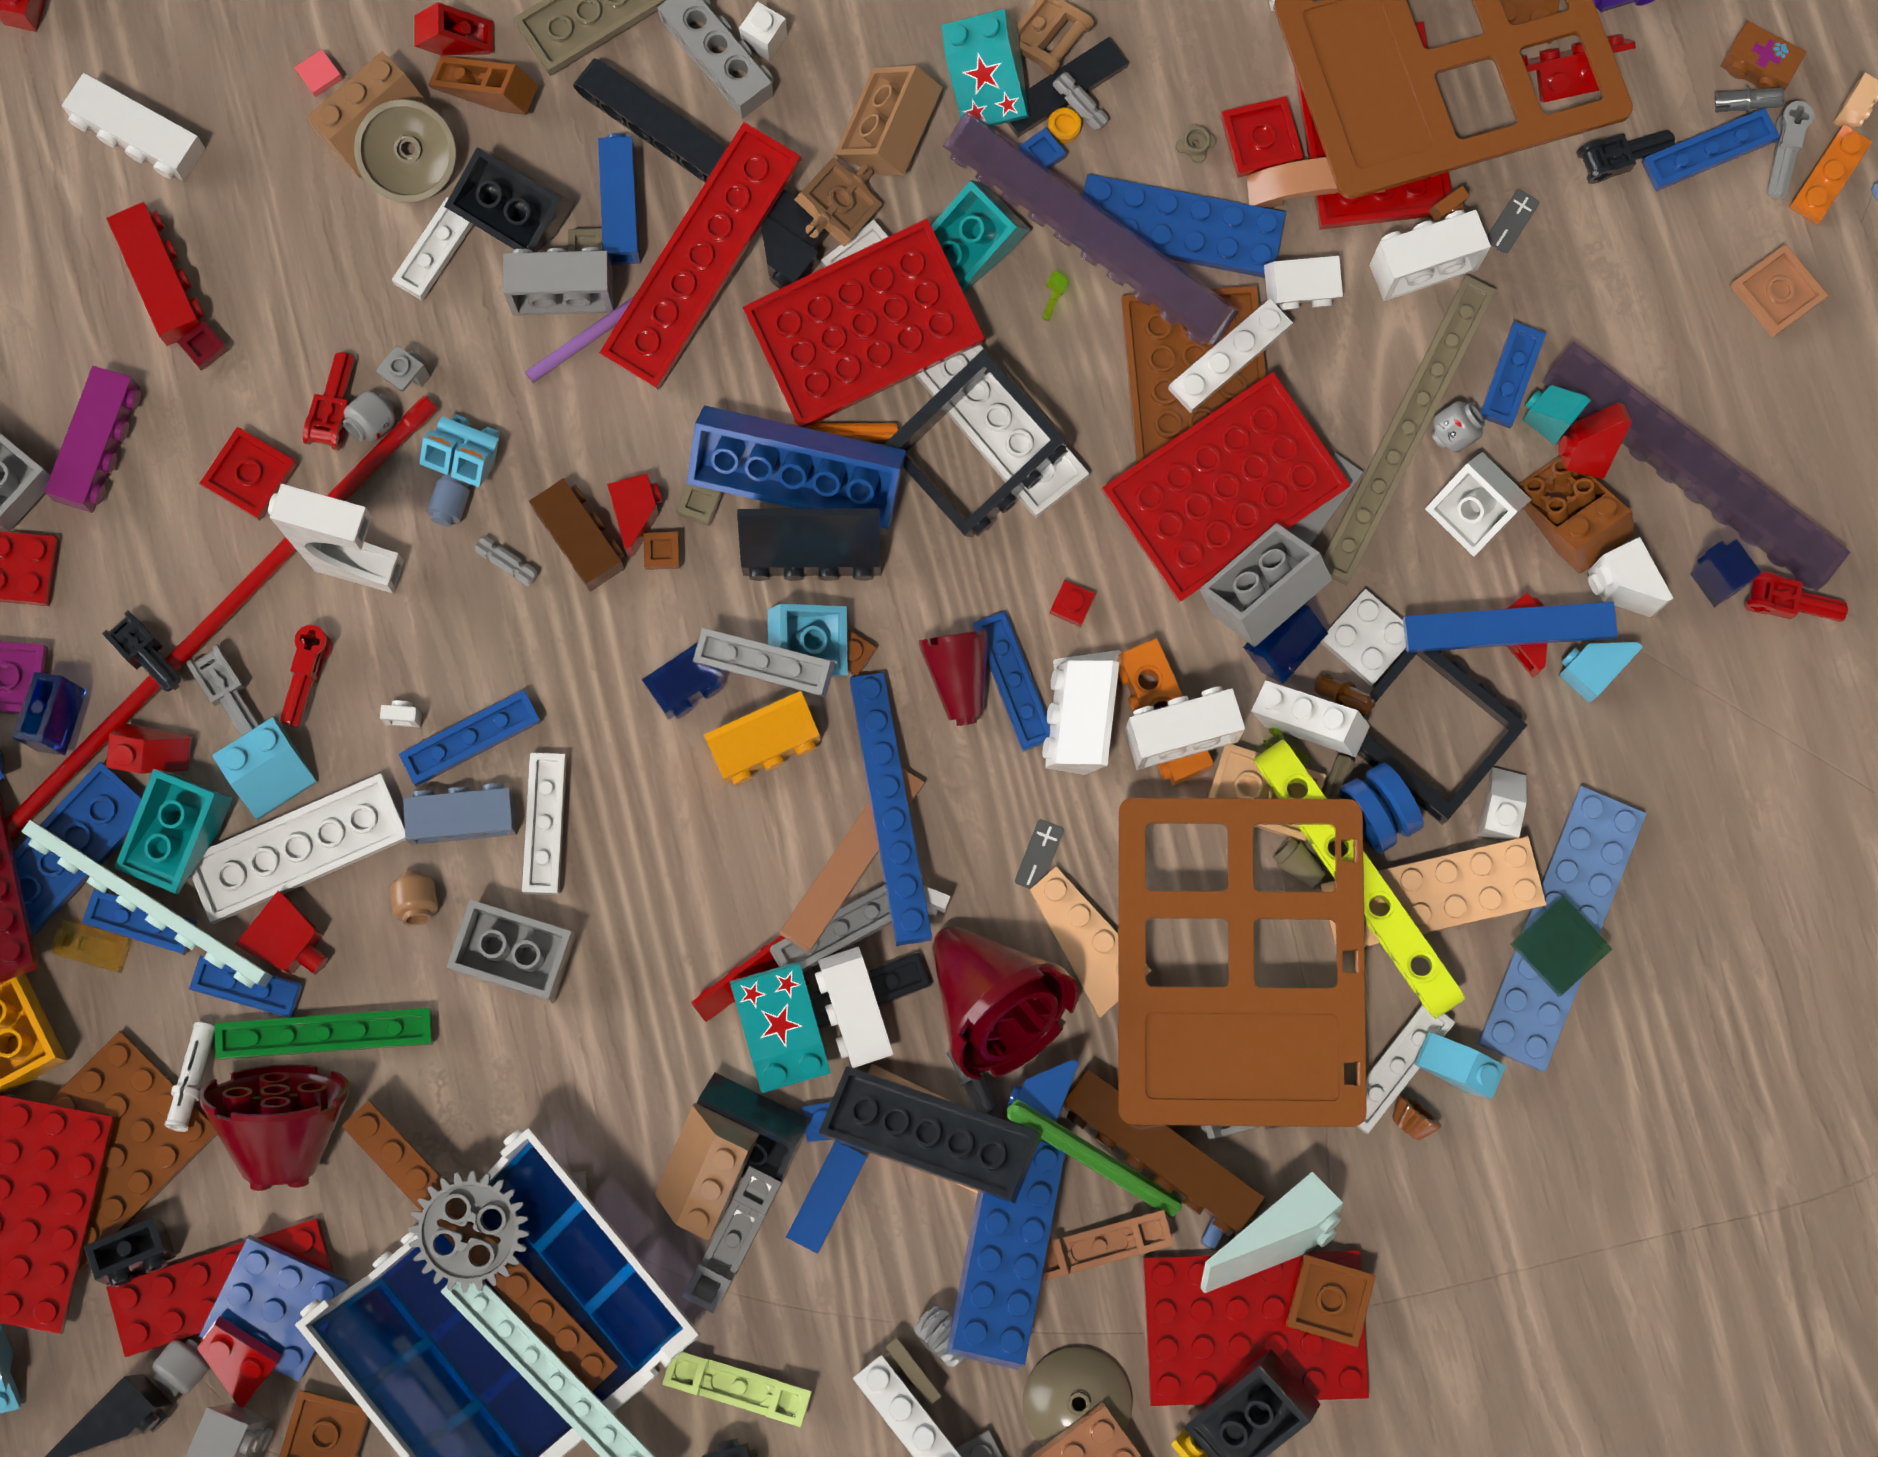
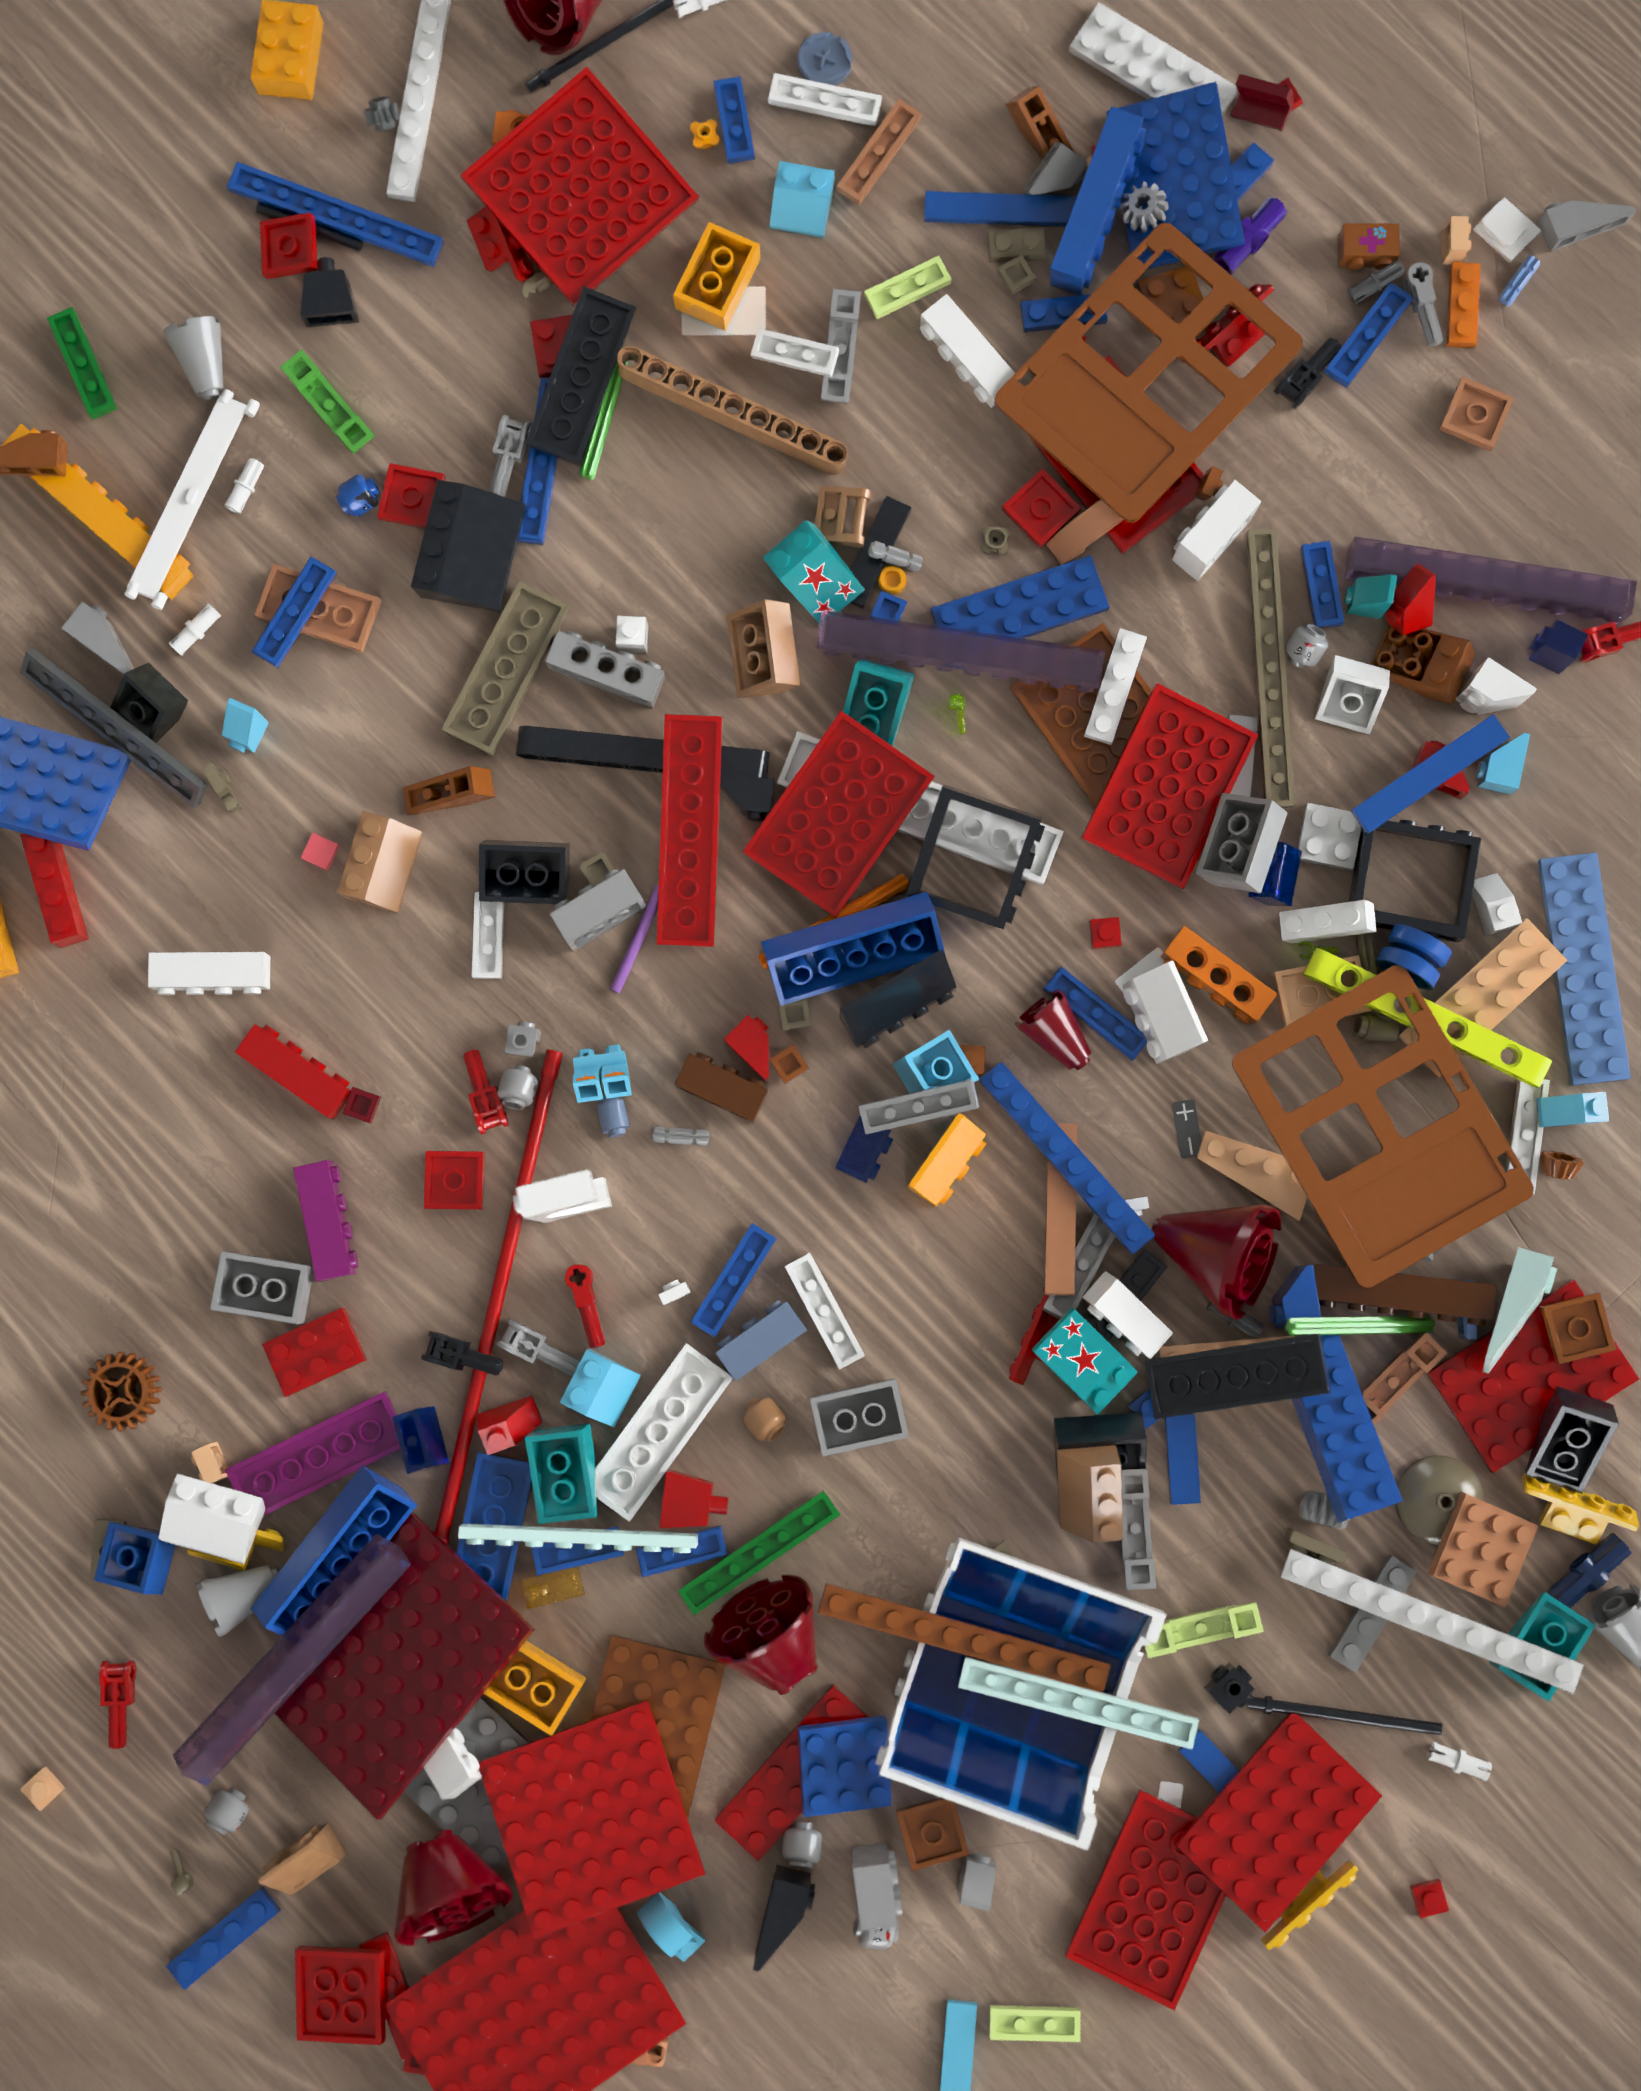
camera: 25 degrees left, 5 degrees up
black brick [84,1217,176,1287] -> none
white pin [164,1022,215,1132] -> none
red wing [197,1316,281,1408] -> none
dark tan dish [354,99,457,202] -> none
light grey gear [408,1171,530,1293] -> none
red slope [414,2,493,56] -> none
blue brick [598,133,640,265] -> none
medium nougat plate [794,157,882,247] -> none
white brick [1125,686,1245,771] -> none
white brick [1264,256,1343,311] -> none
reddish brown axle [1315,674,1375,715] -> none
dark grey sticker [1487,189,1540,254] -> none
clear green tile [1510,896,1612,997] -> none

